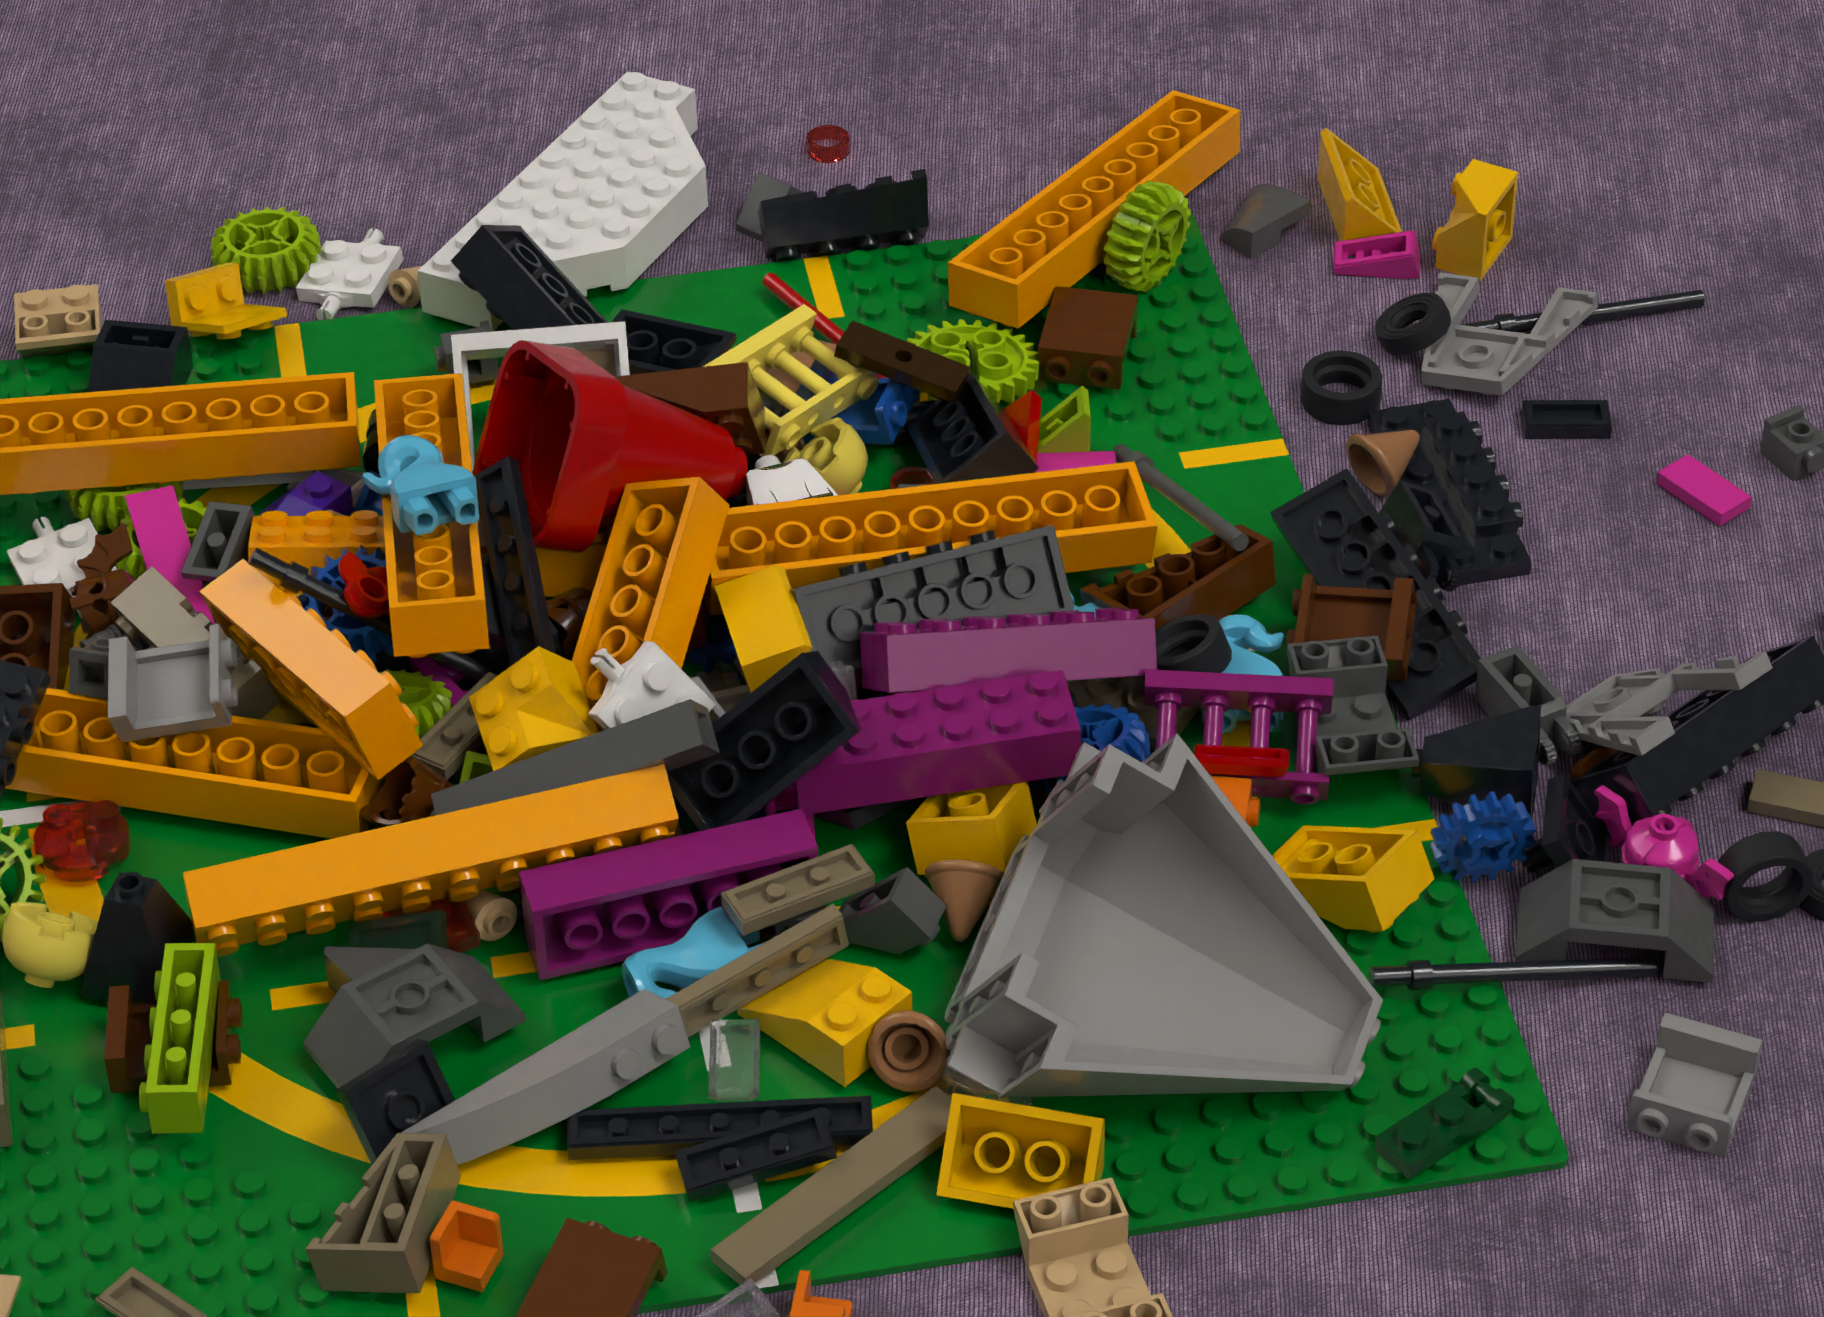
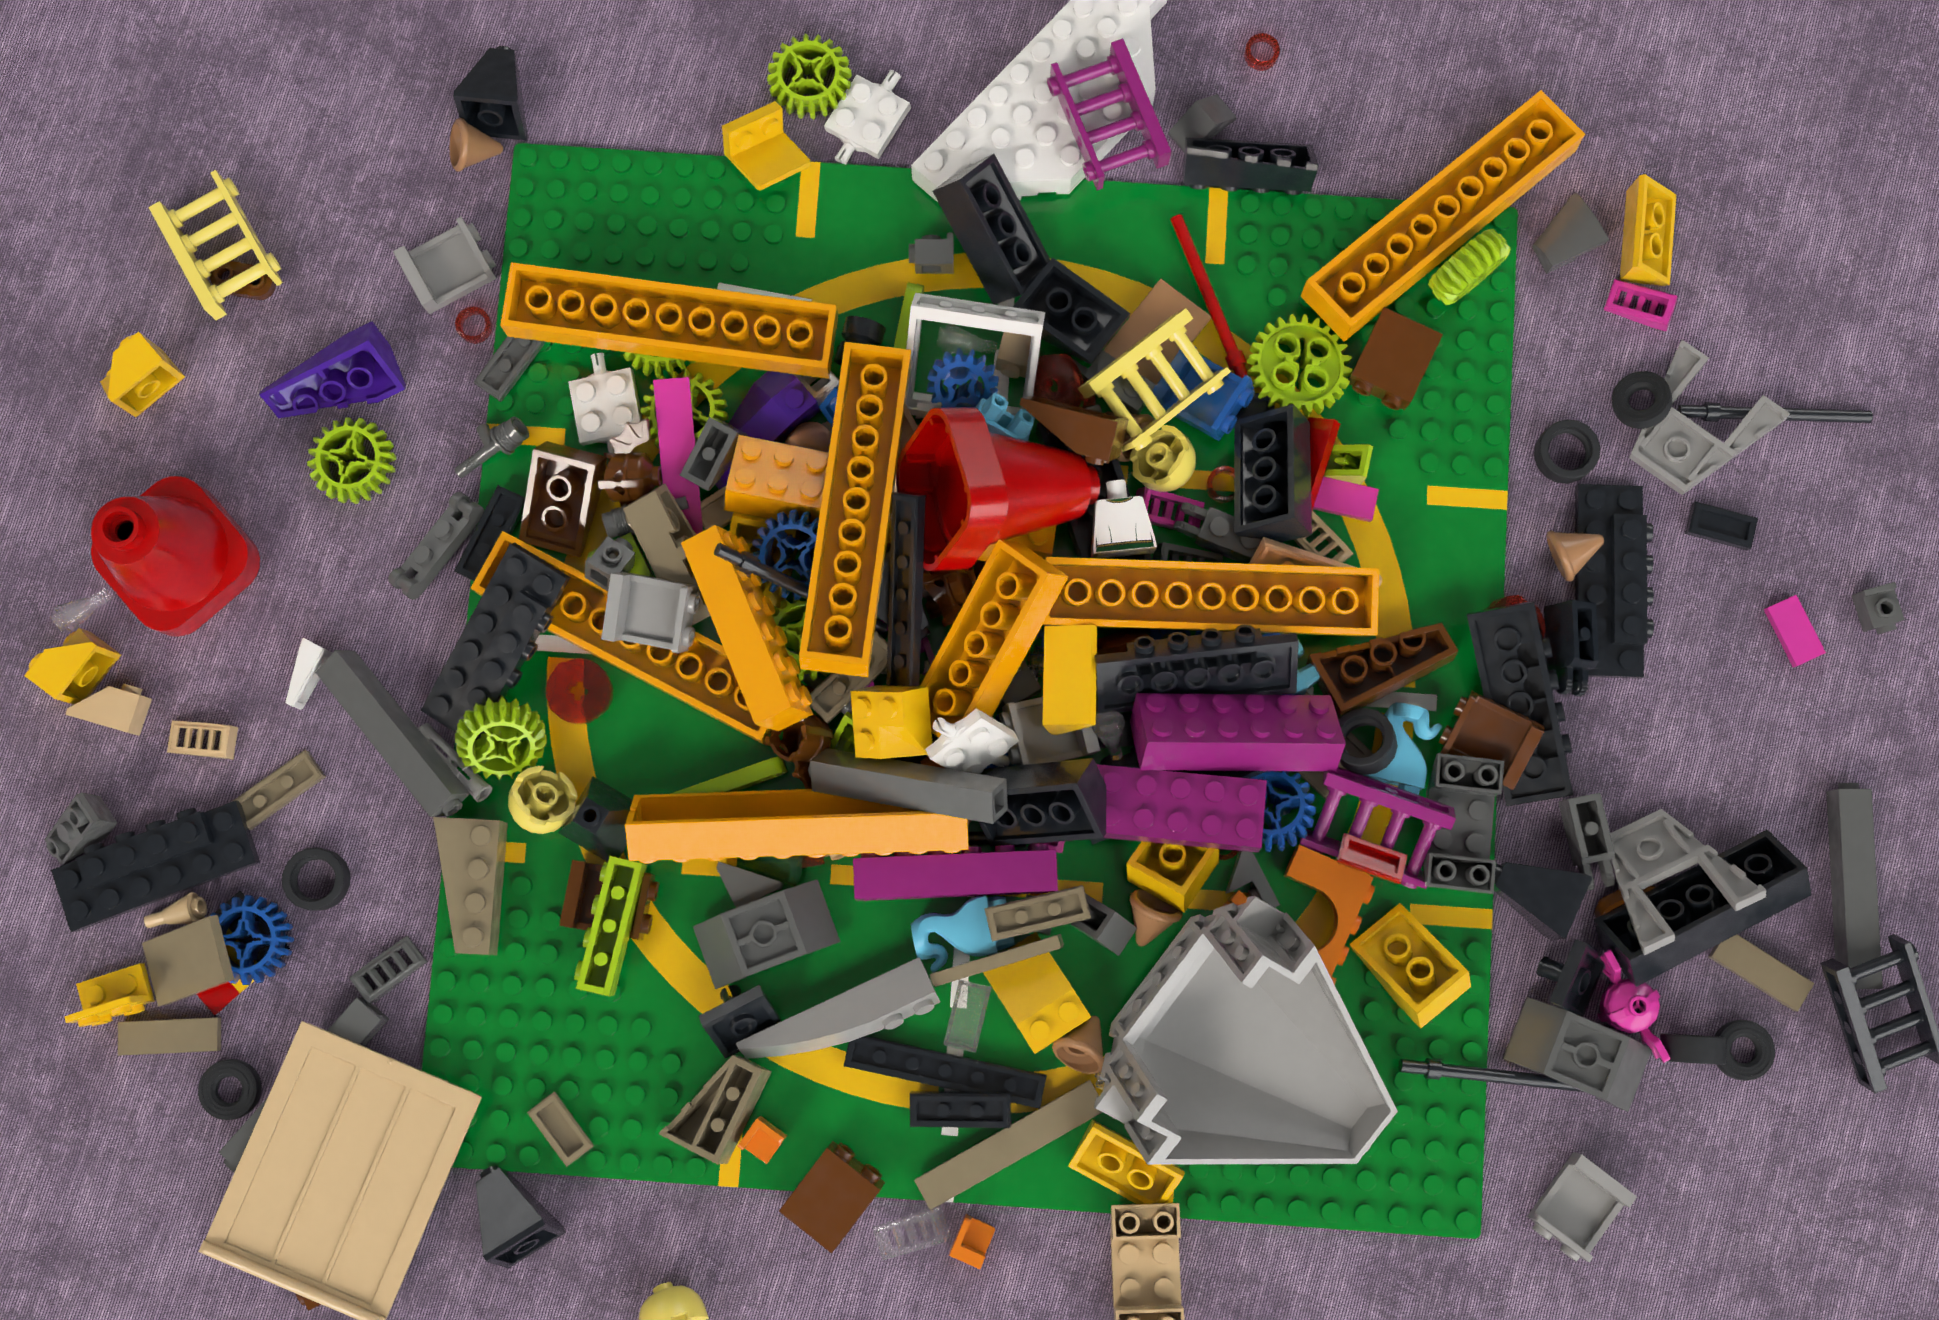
camera: 15 degrees right, 40 degrees up
tan slope [14,284,104,358] -> none
black slope [88,320,193,392] -> none
red plate [338,552,390,618] -> none
medium azure hips [362,435,479,536] -> none
tan cone [388,266,422,308] -> none
dark brown tile [834,320,971,403] -> none
dark grey bar [1112,444,1249,551] -> none
dark green plate [1375,1068,1515,1180] -> none
blue gear [1430,792,1536,883] -> none
yellow slope [1432,159,1518,281] -> none
none -> magenta fence [1047,38,1172,191]

